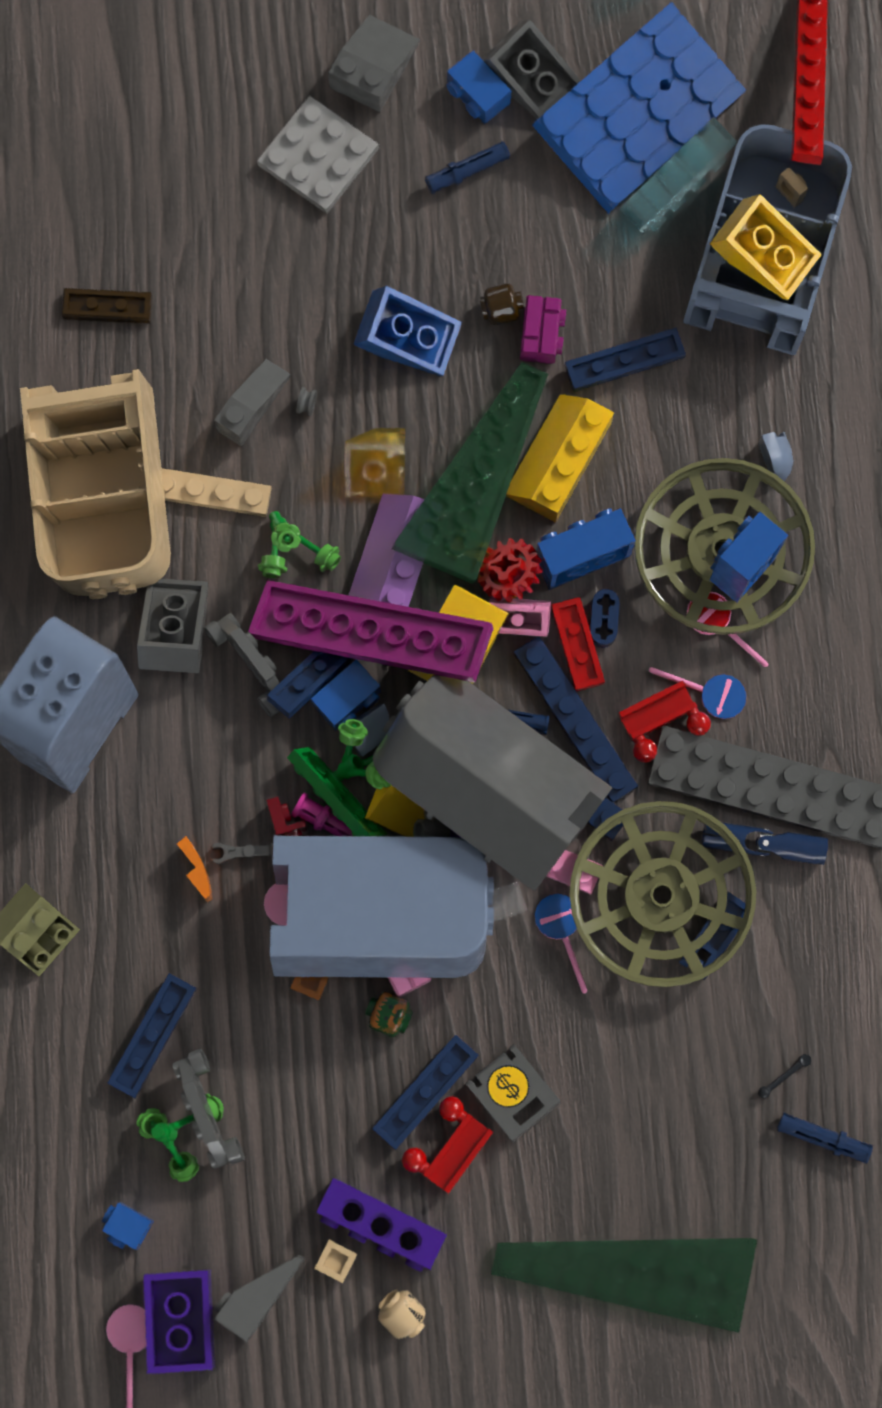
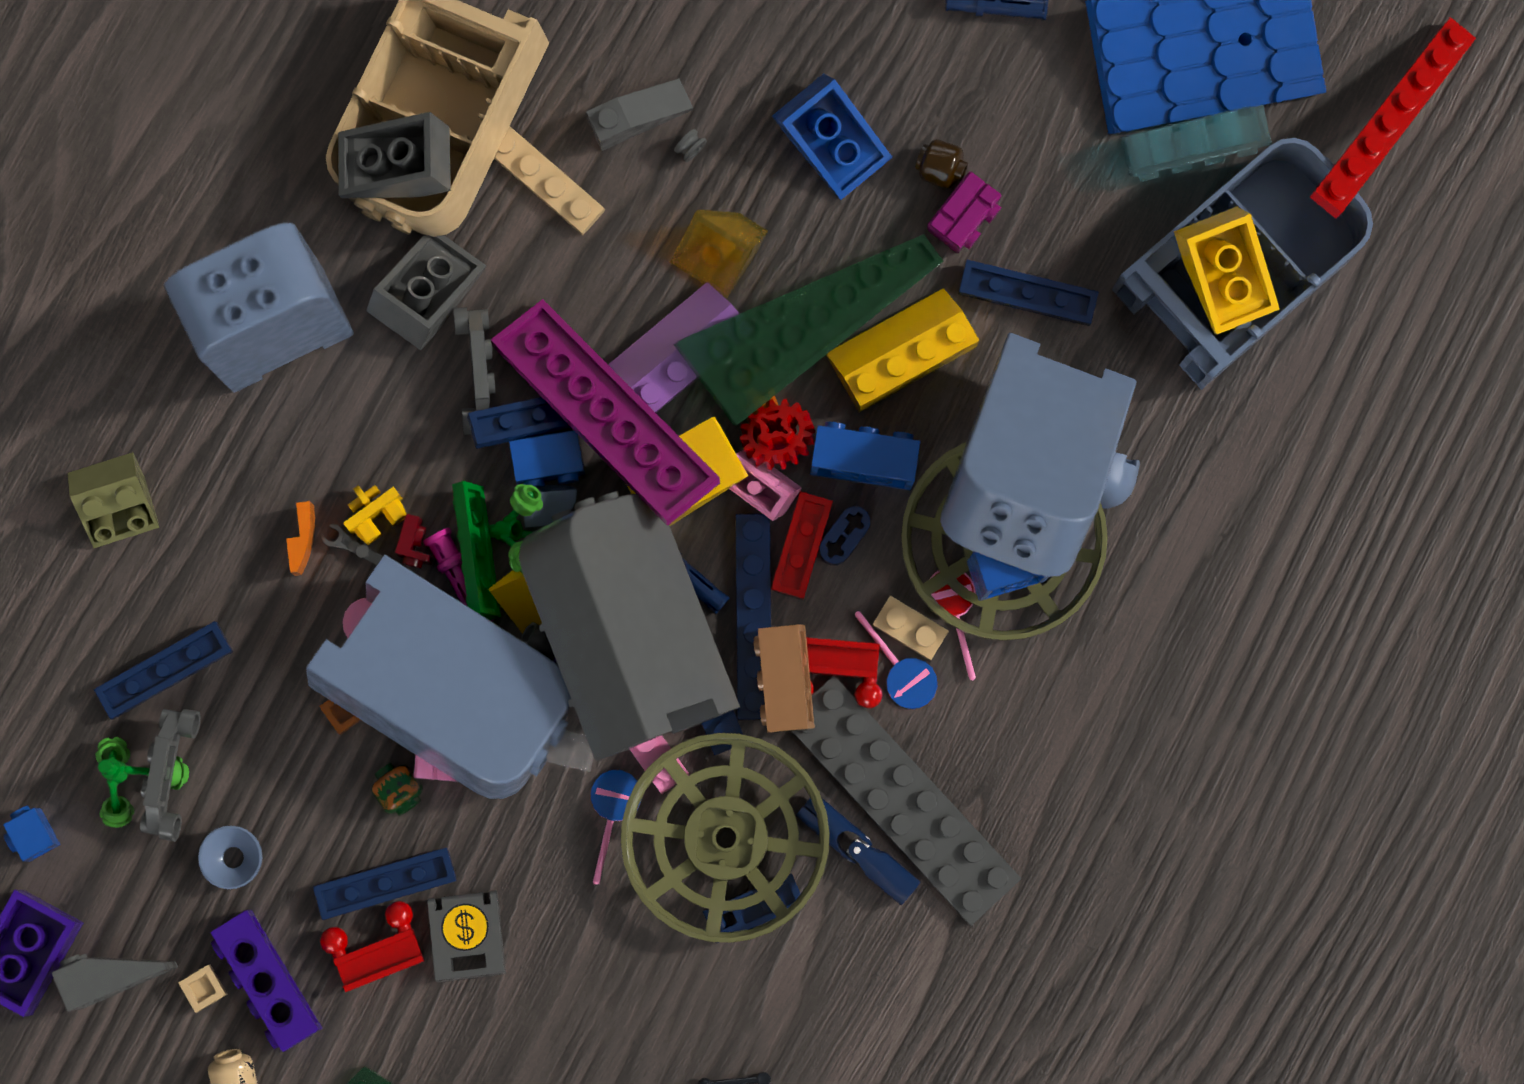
camera: 30 degrees right, 5 degrees up
bright green plant [258,511,341,579] -> none
tan plate [776,167,808,208] -> none
none -> sand blue piece [198,826,263,889]
none -> dark grey slope [338,112,451,198]
none -> yellow hips [344,485,406,545]
none -> medium nougat brick [754,624,815,732]
none -> tan plate [872,595,949,661]
none -> sand blue piece [941,333,1137,577]

